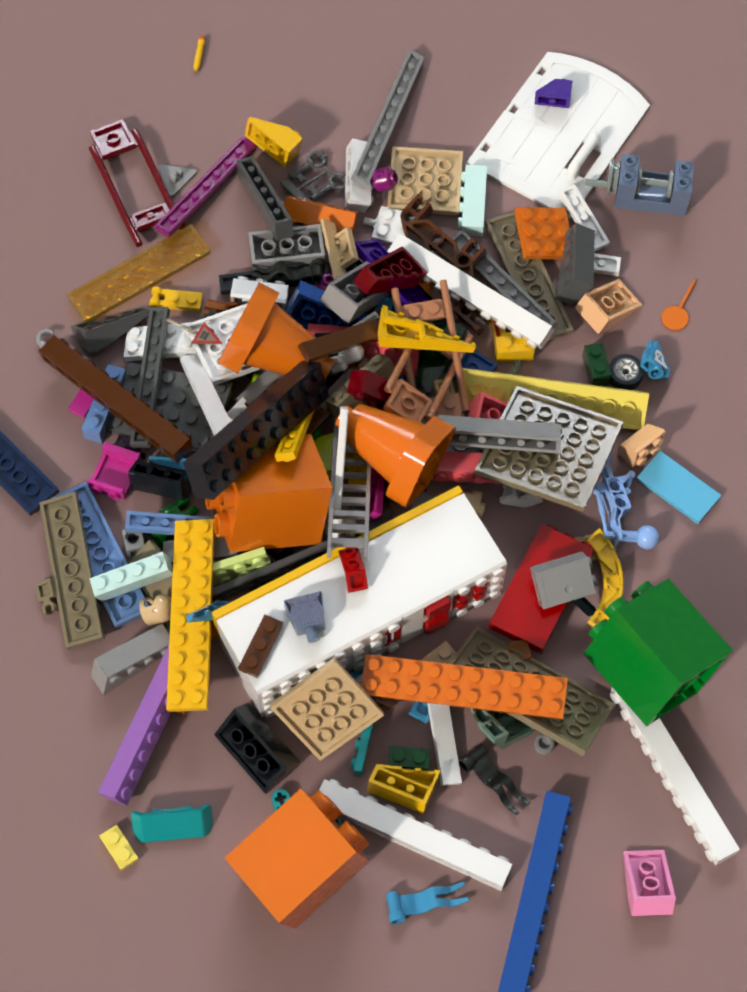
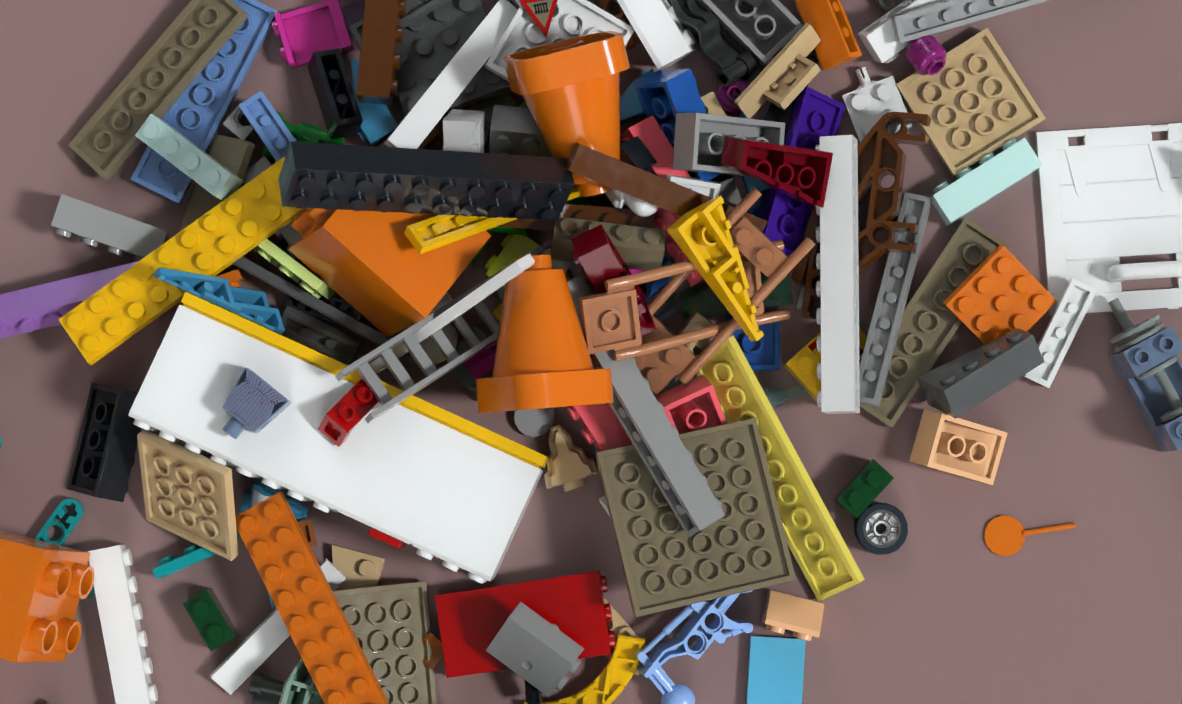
camera: 55 degrees right, 20 degrees up
dark tan plate [35,578,59,615] -> none
tan helmet [139,594,171,626] -> none
reddish brown plate [238,614,283,678] -> none
yellow wedge [367,764,441,814] -> none
white plate [594,253,621,276] -> none
dark azure rock [640,340,670,379] -> none

